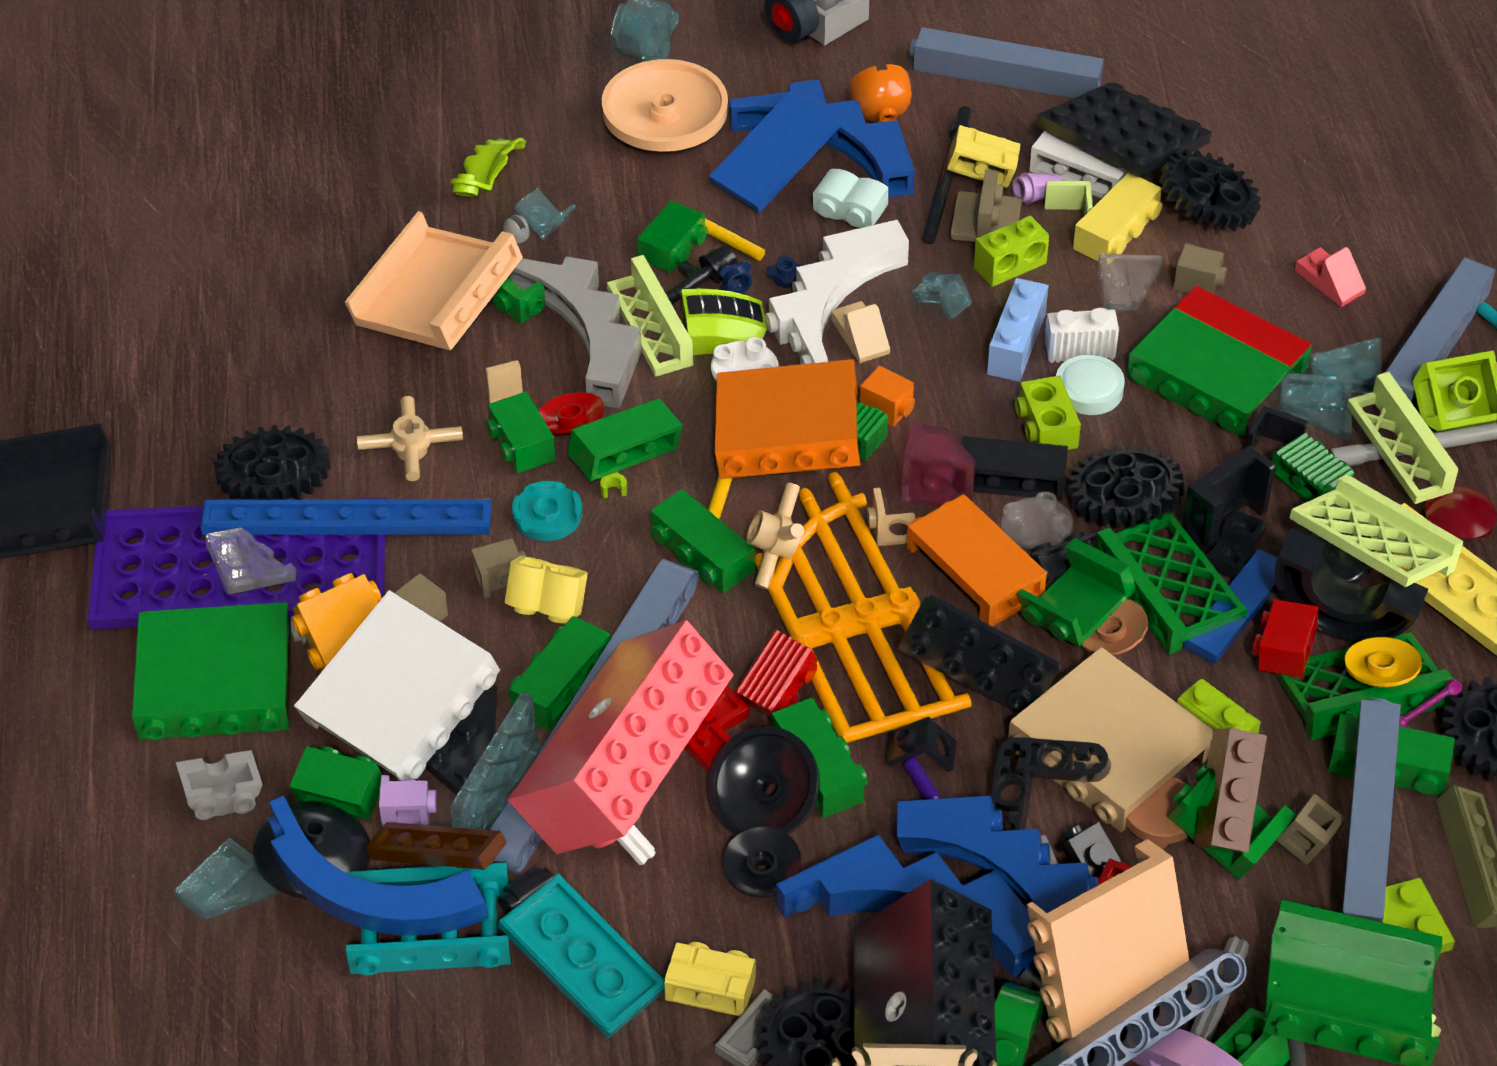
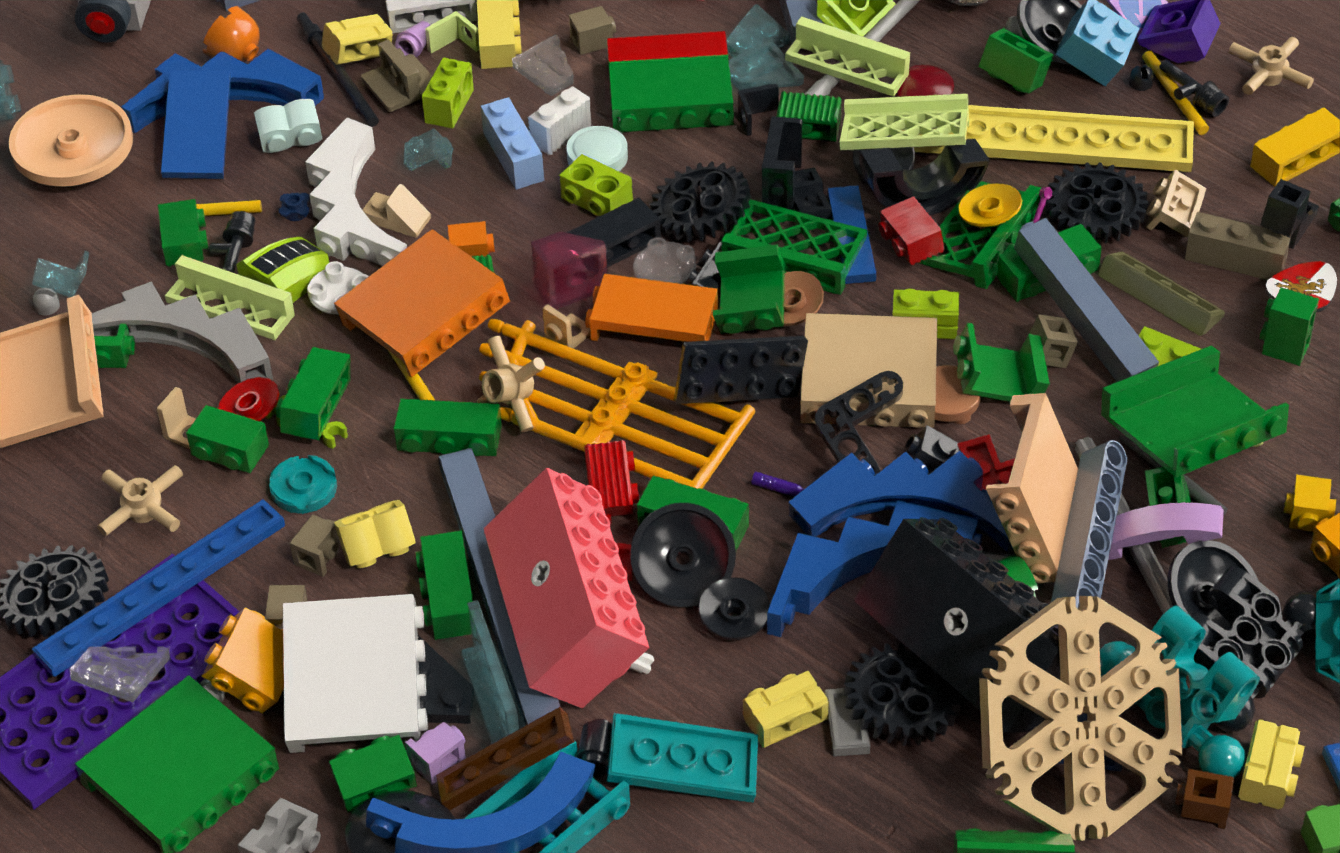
camera: 40 degrees left, 0 degrees up
dark blue plate [719,260,752,294] -> none
black bracket [885,717,956,772] -> none
arch [1194,728,1267,853] -> none

